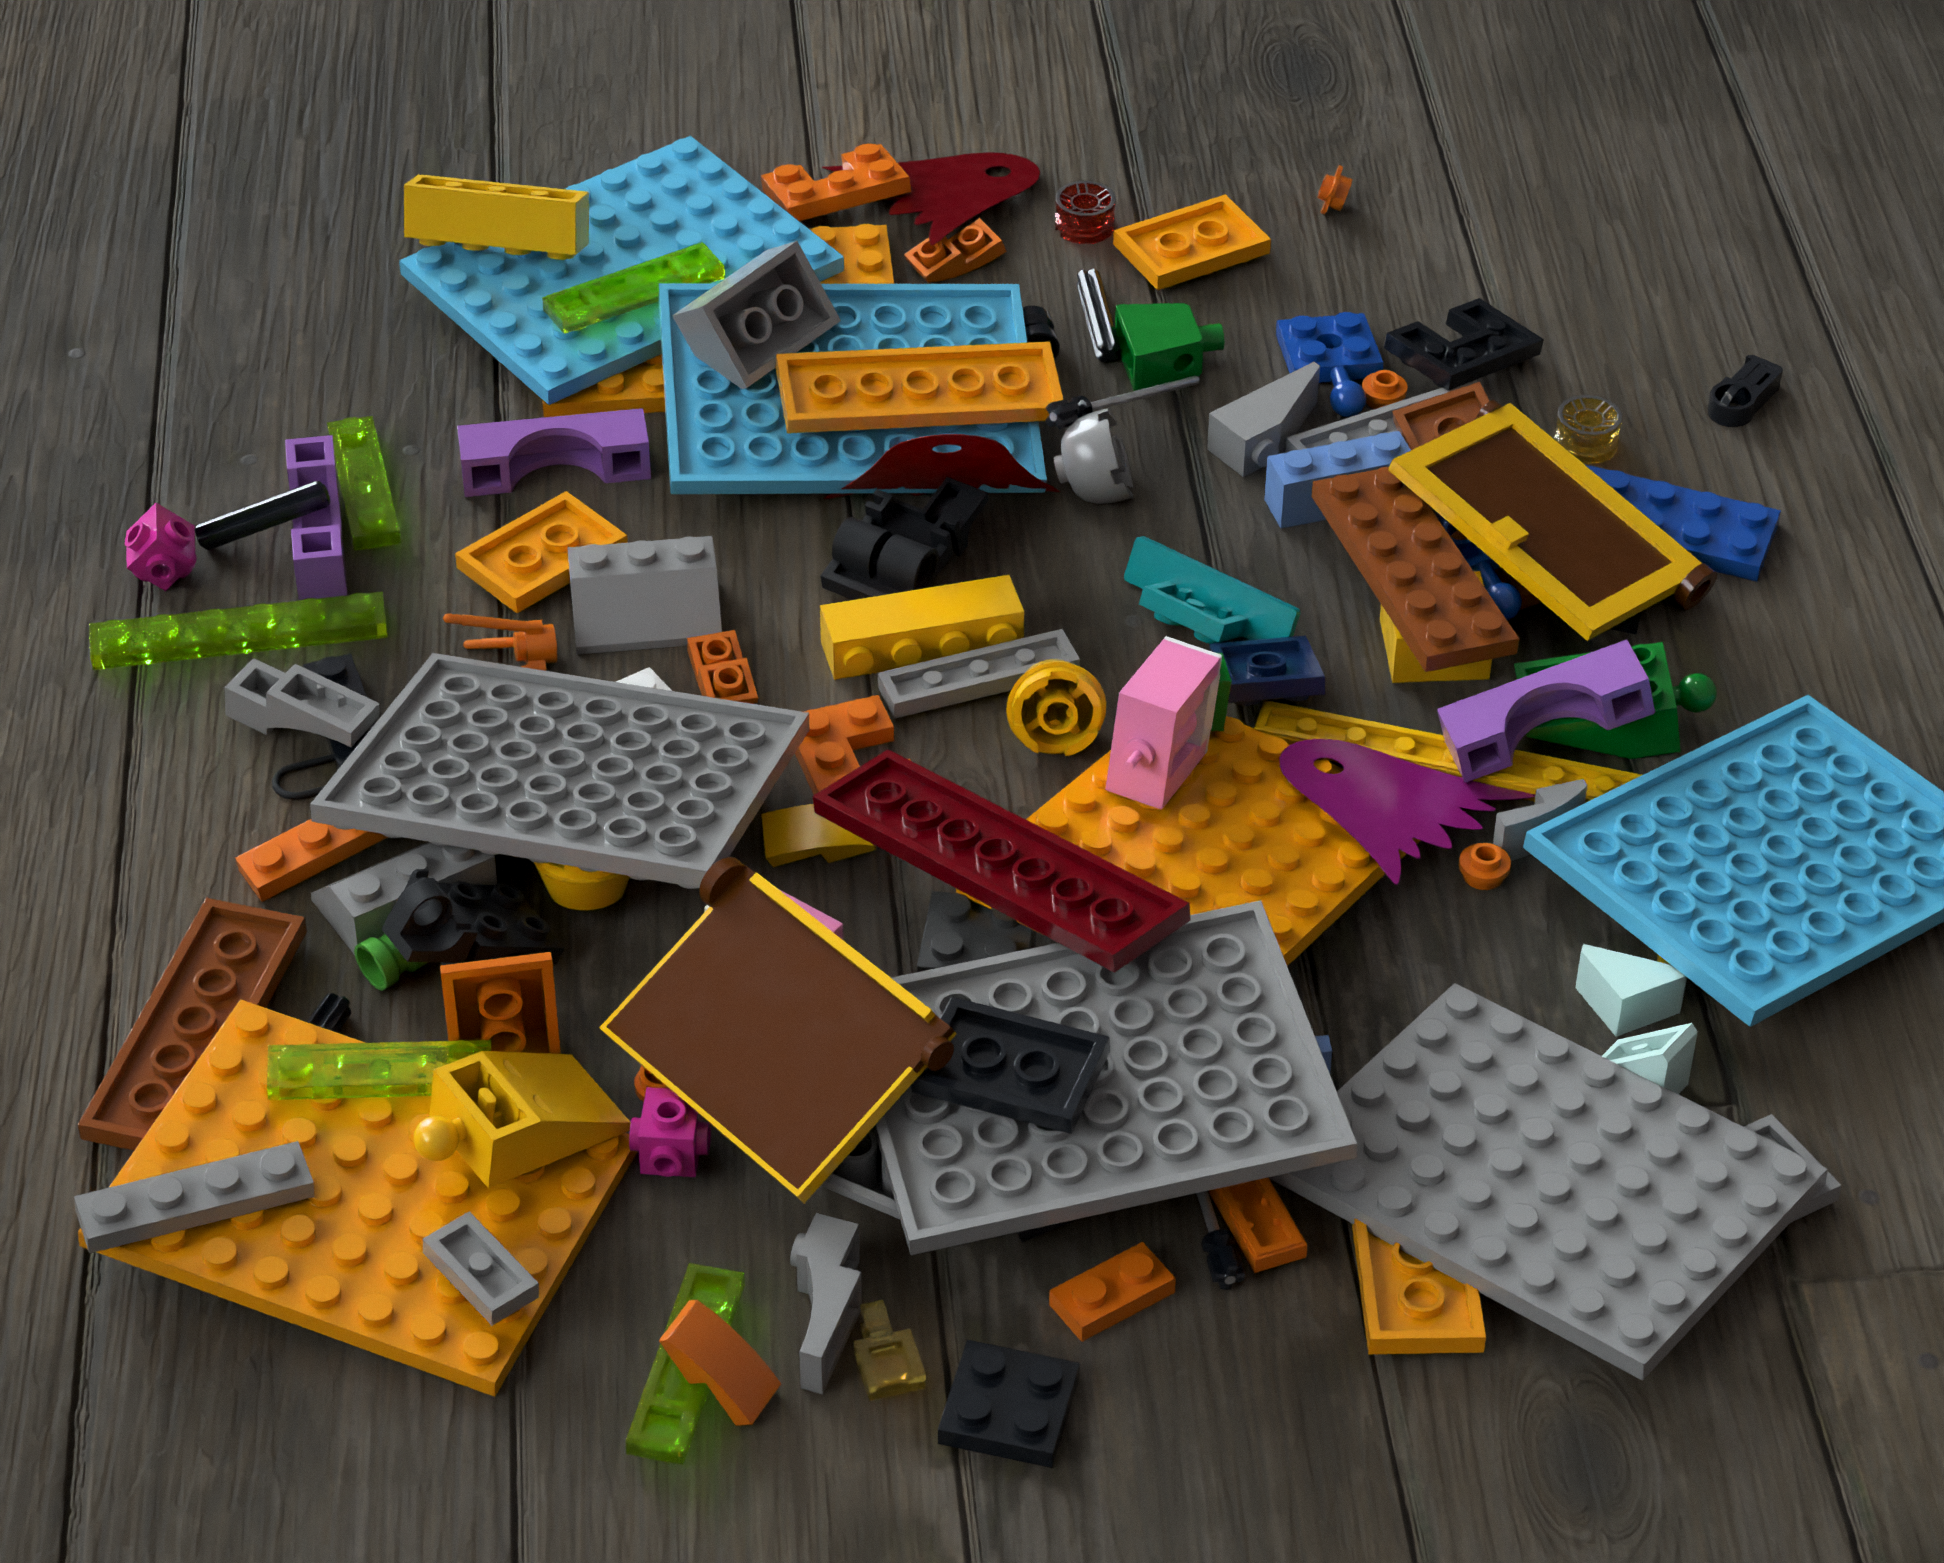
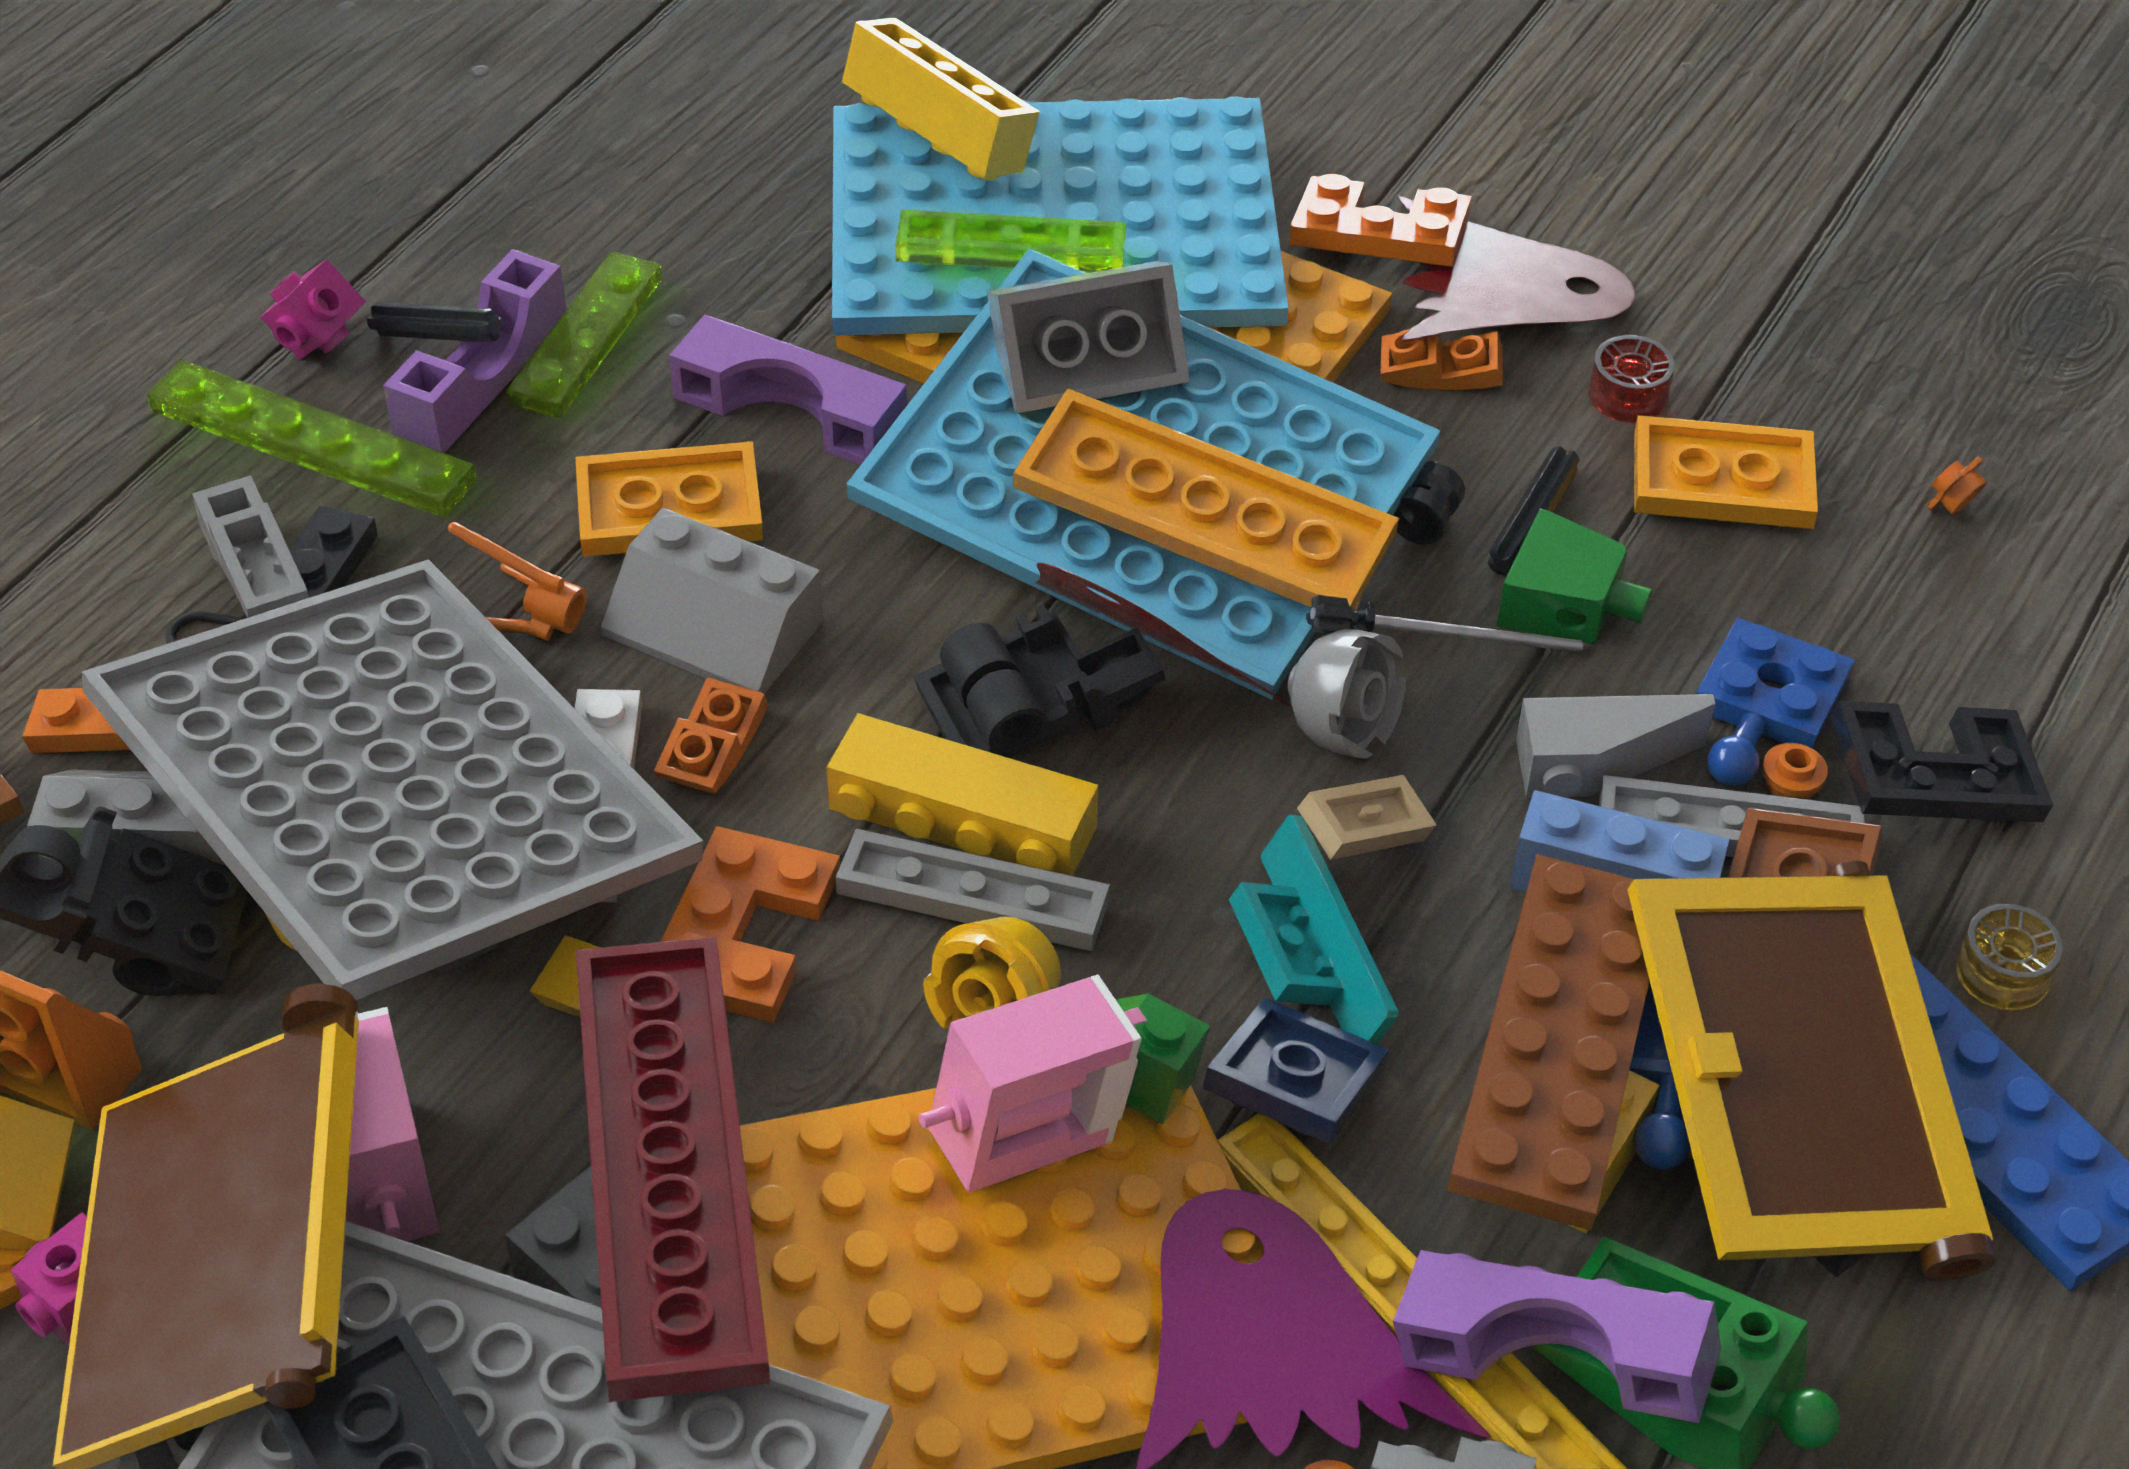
camera: 35 degrees right, 5 degrees up
none -> tan plate [1297,775,1437,860]

